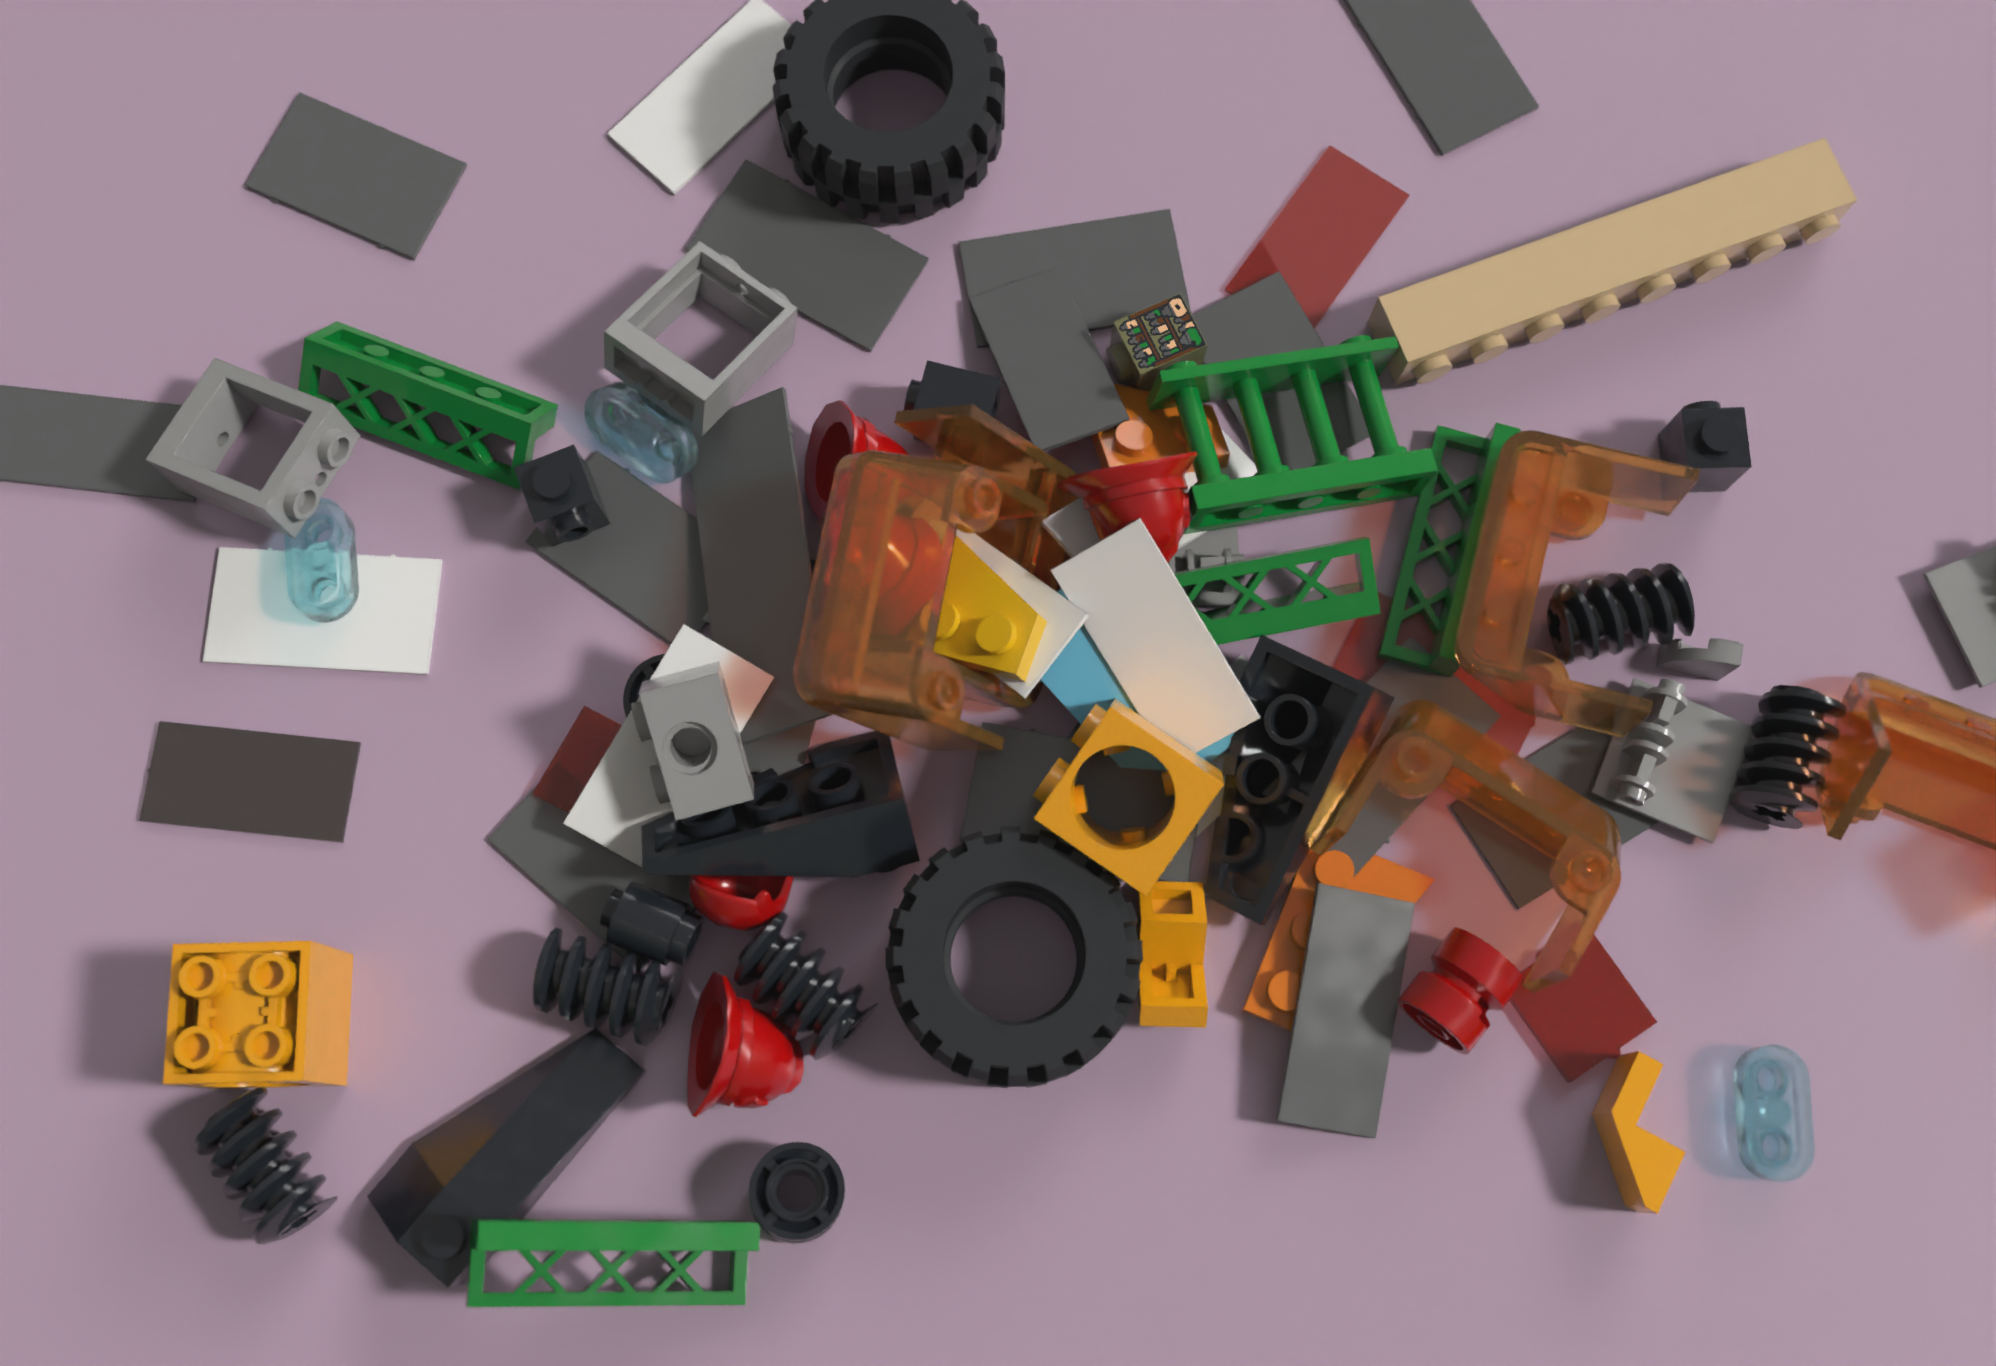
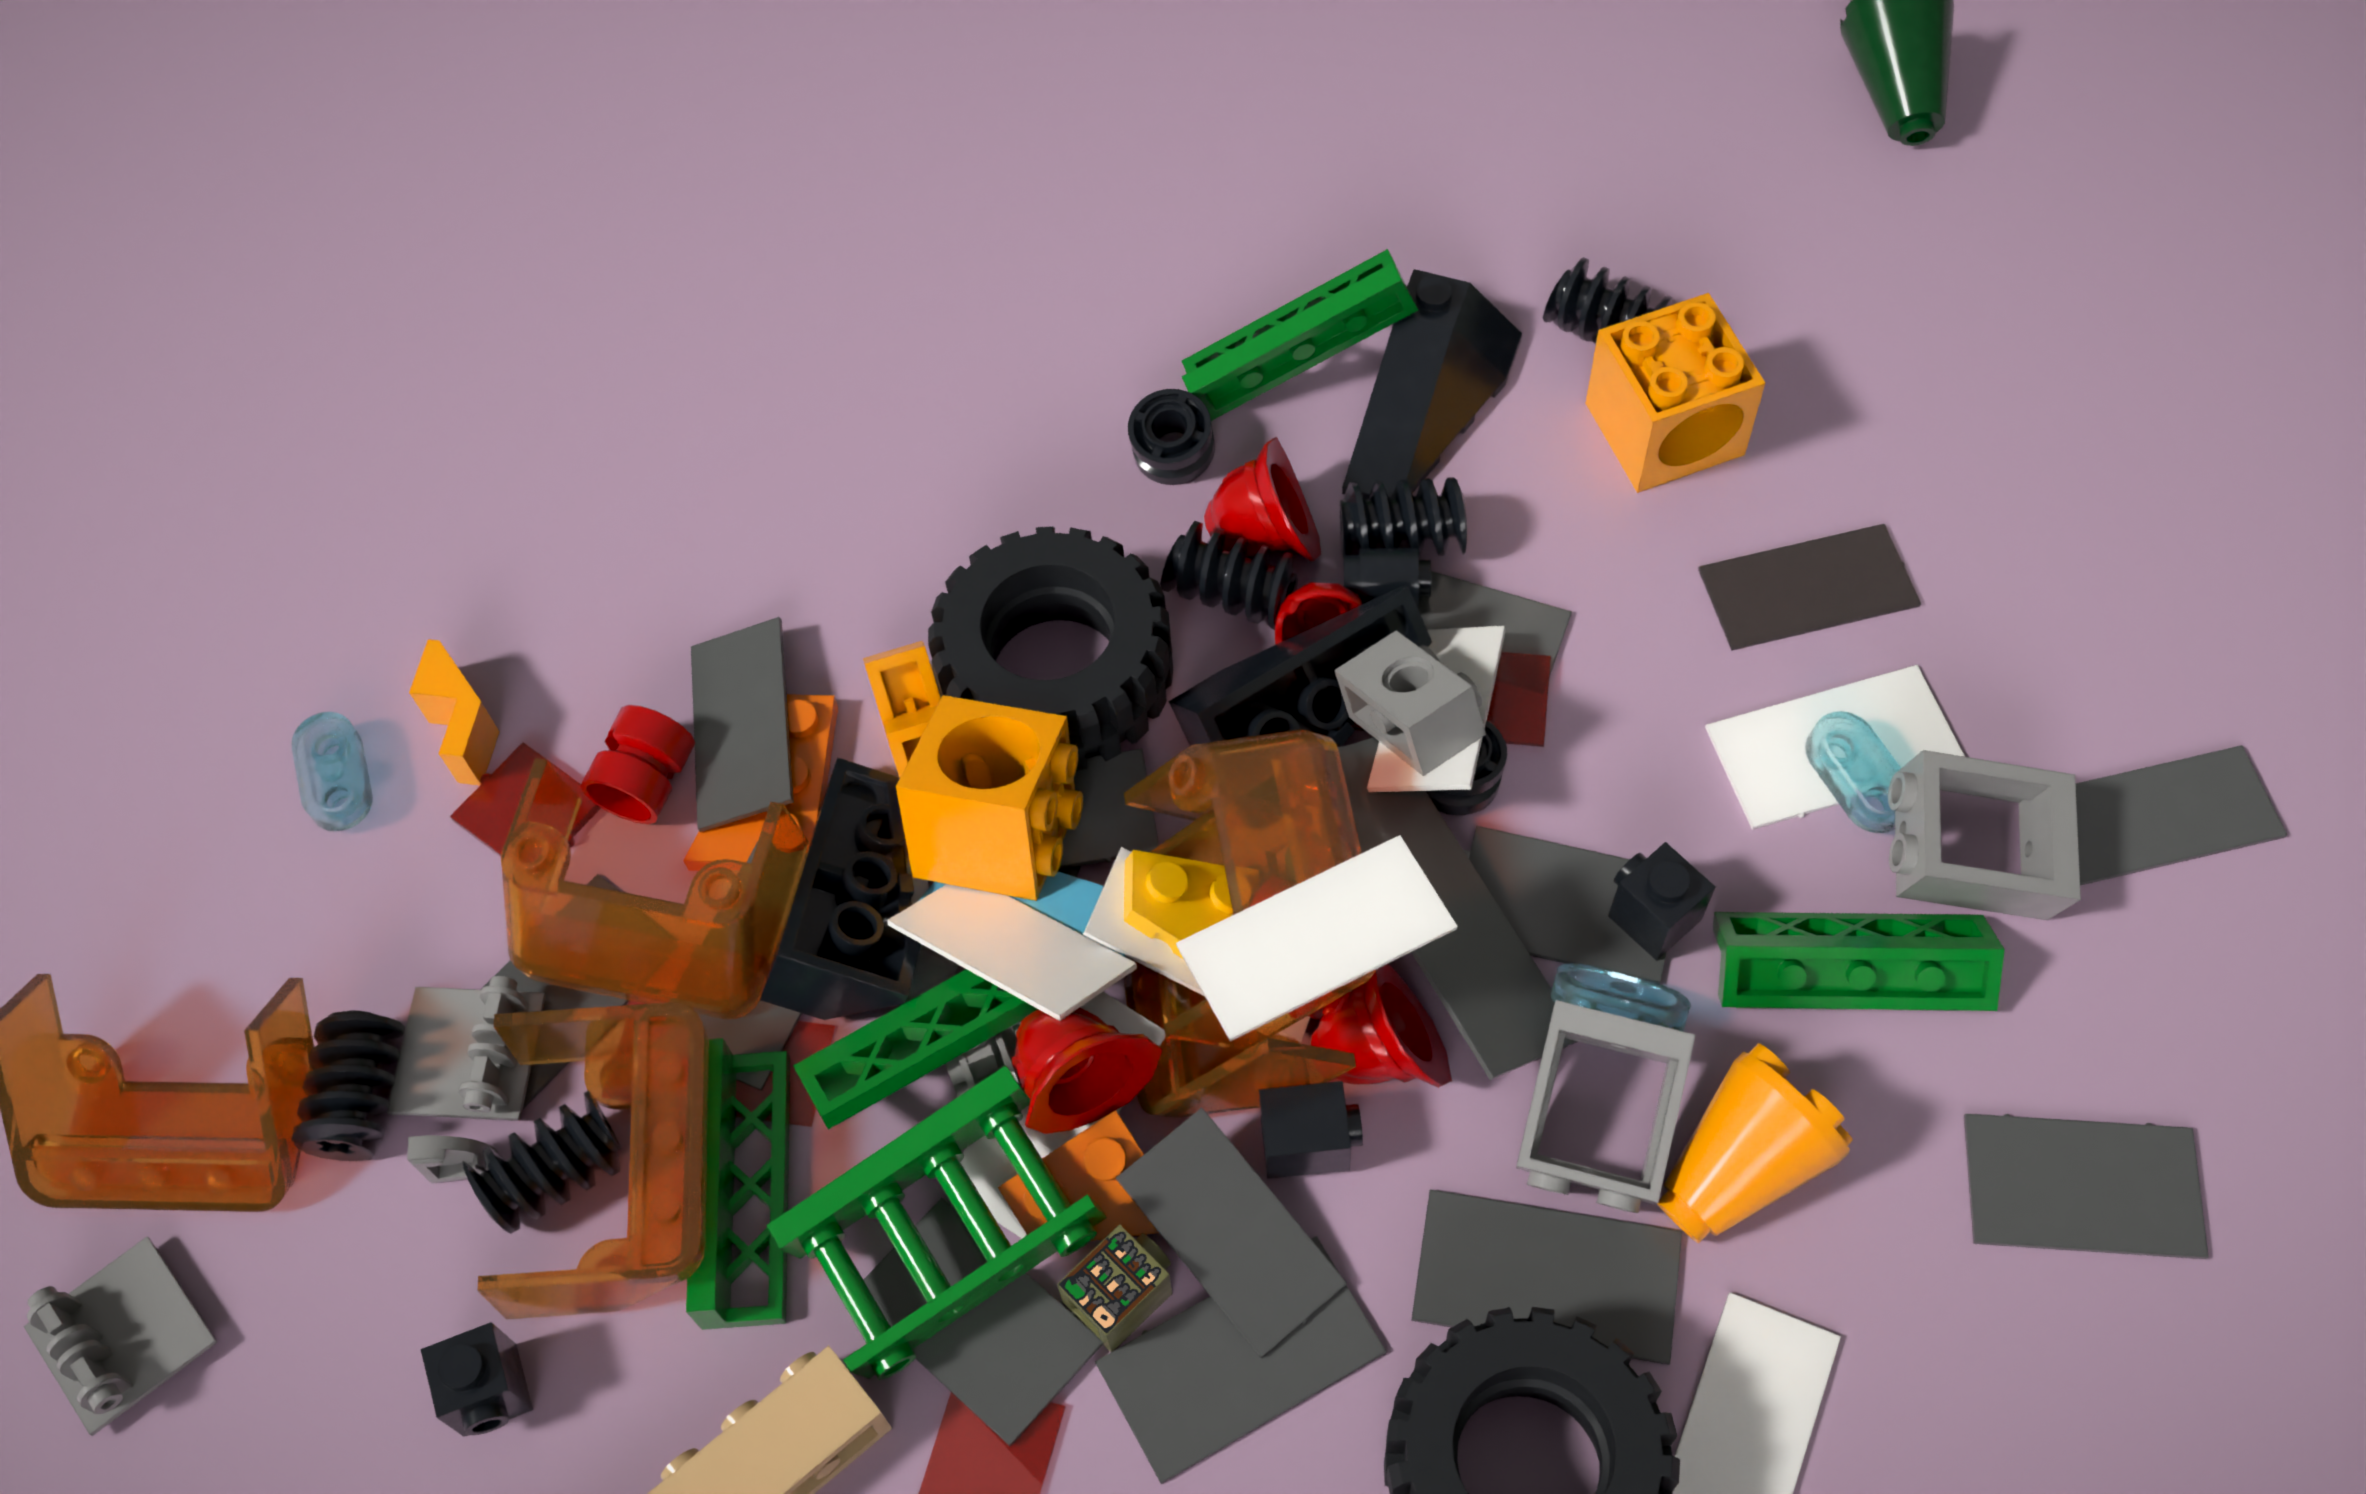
camera: 165 degrees right, 15 degrees down
none -> white piece [1176,835,1458,1041]
none -> light orange cone [1657,1043,1853,1244]

